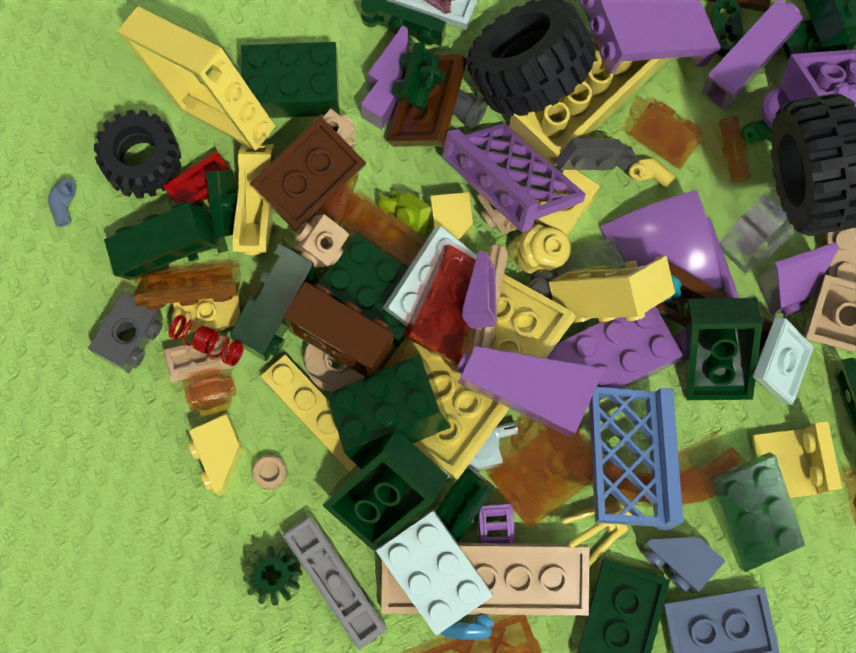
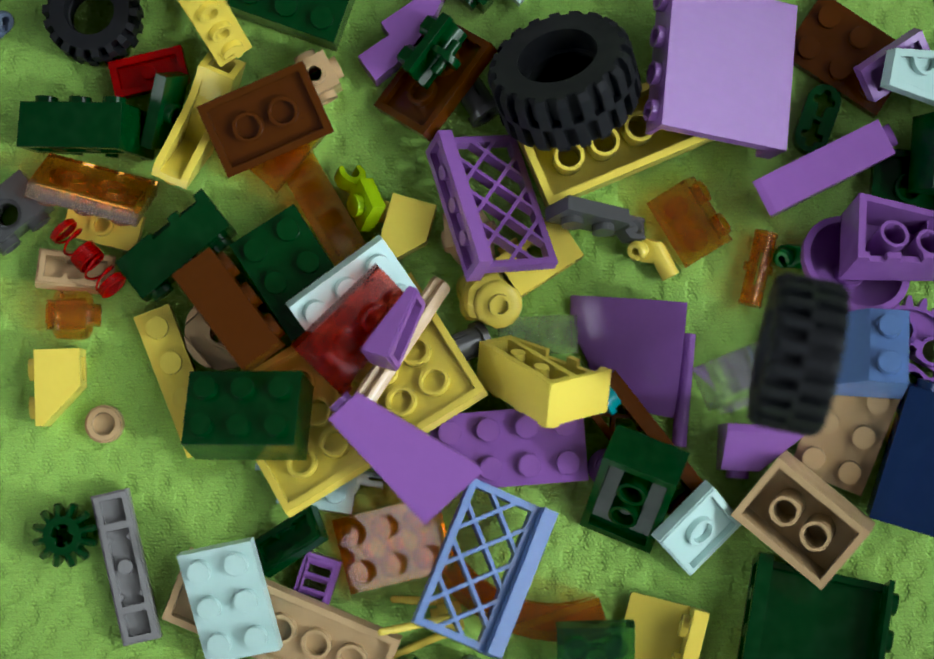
camera: 20 degrees right, 10 degrees up
tan brick [292,214,350,267] -> none
dark green brick [322,429,448,551] -> none

